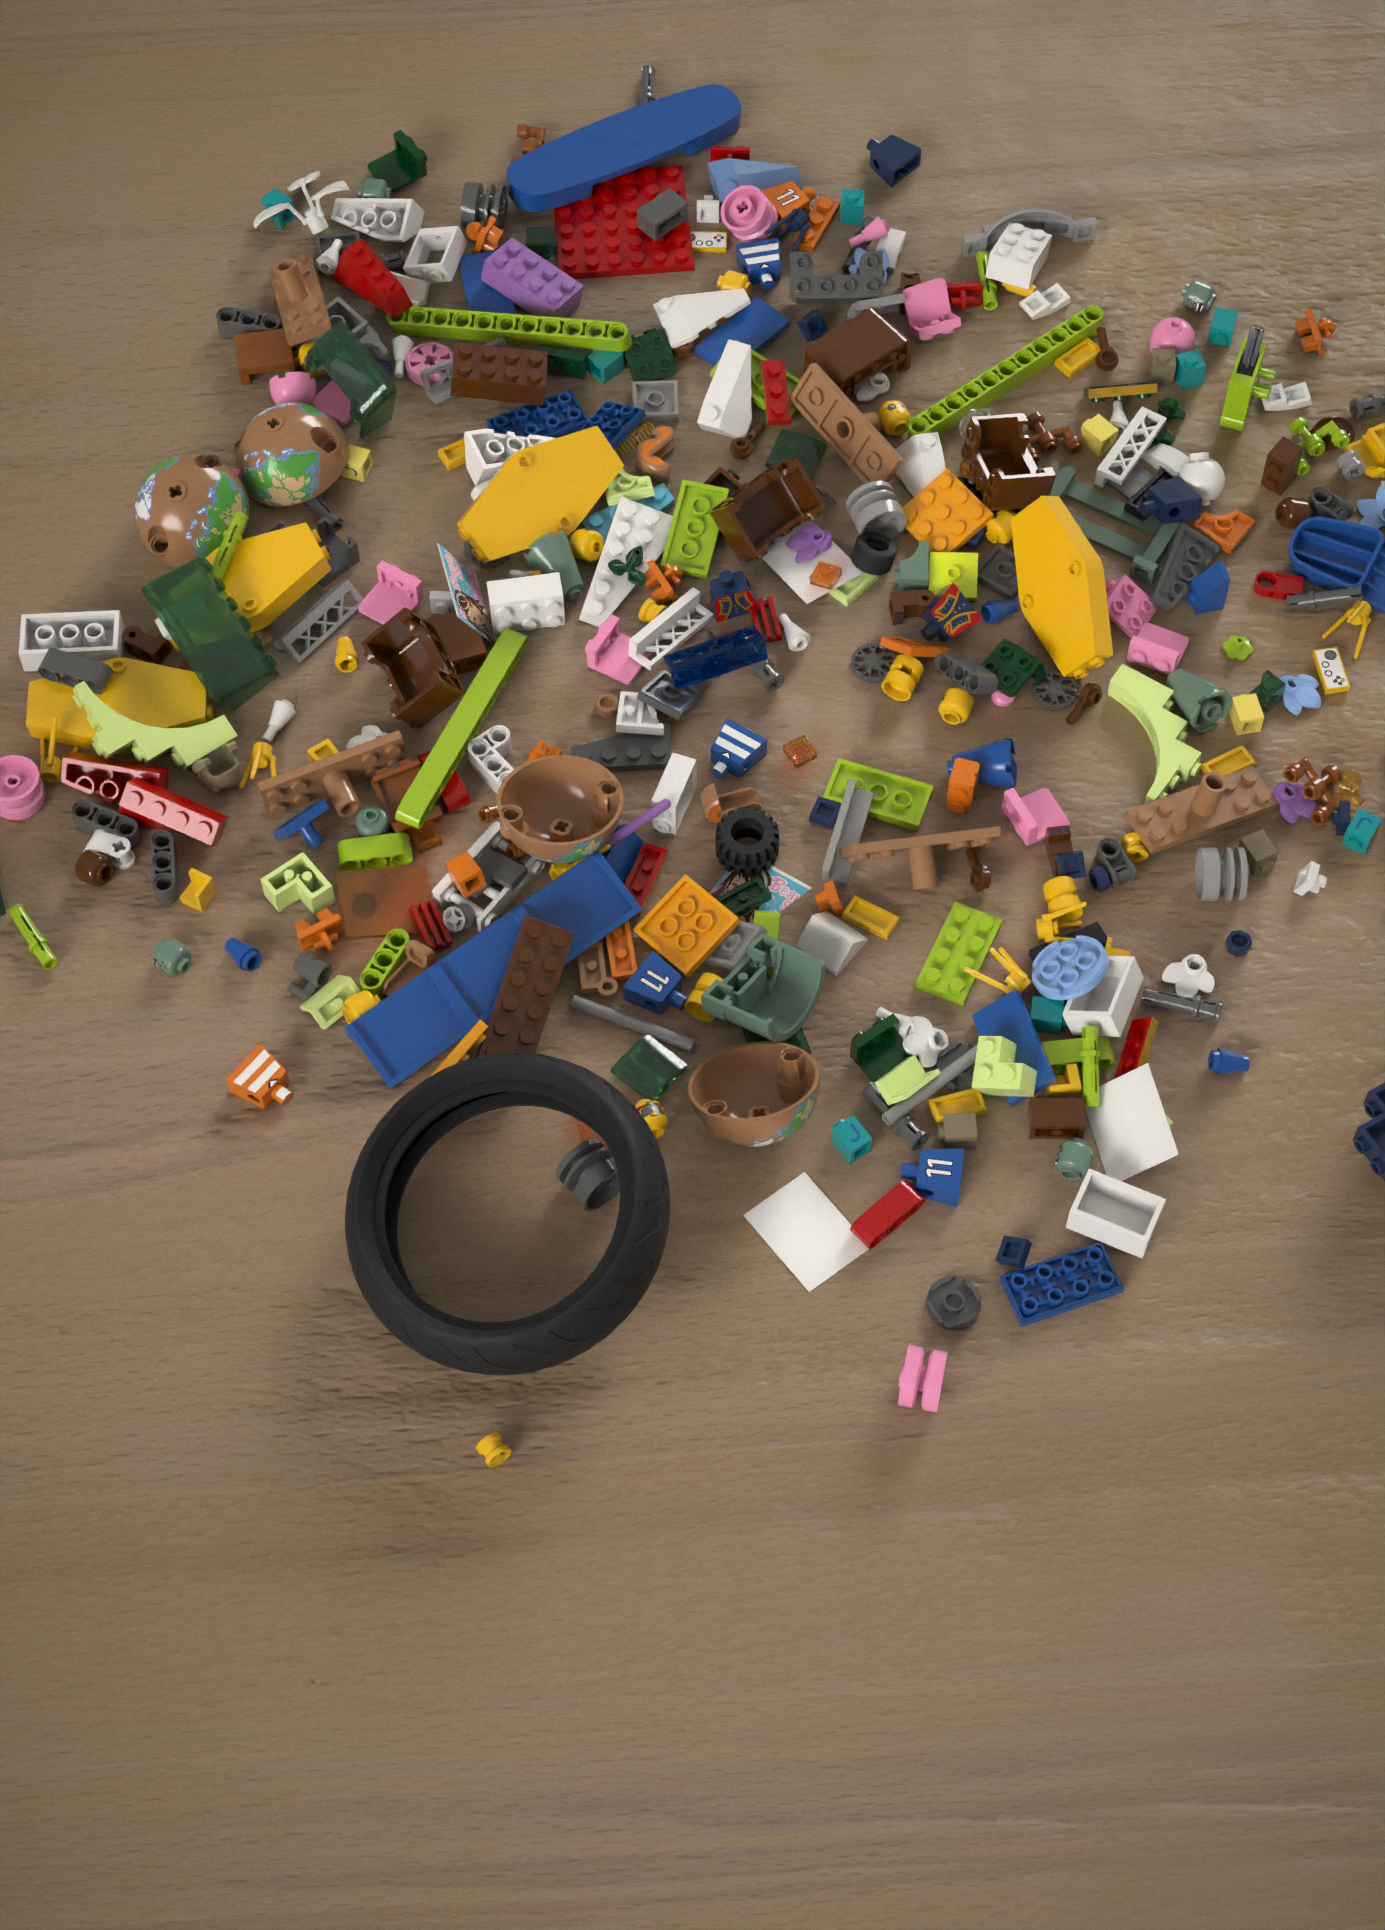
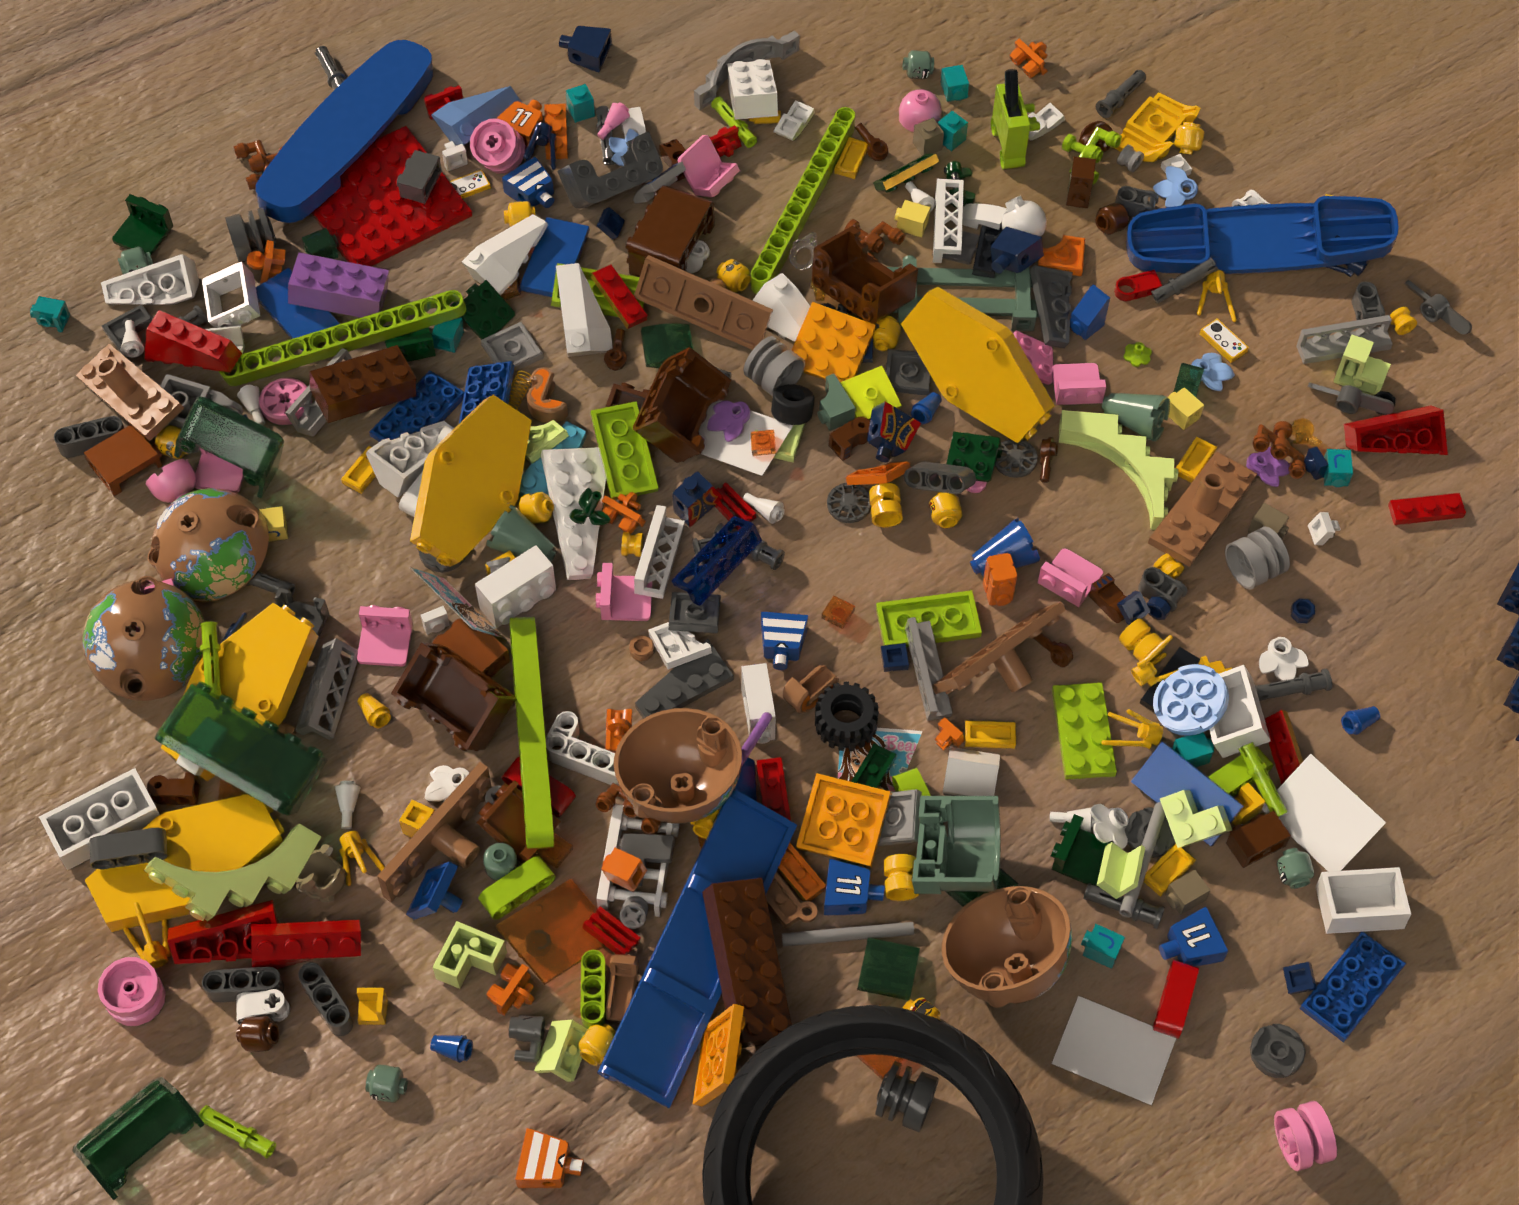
camera: 30 degrees left, 0 degrees up
white plant [253,171,349,235] -> none

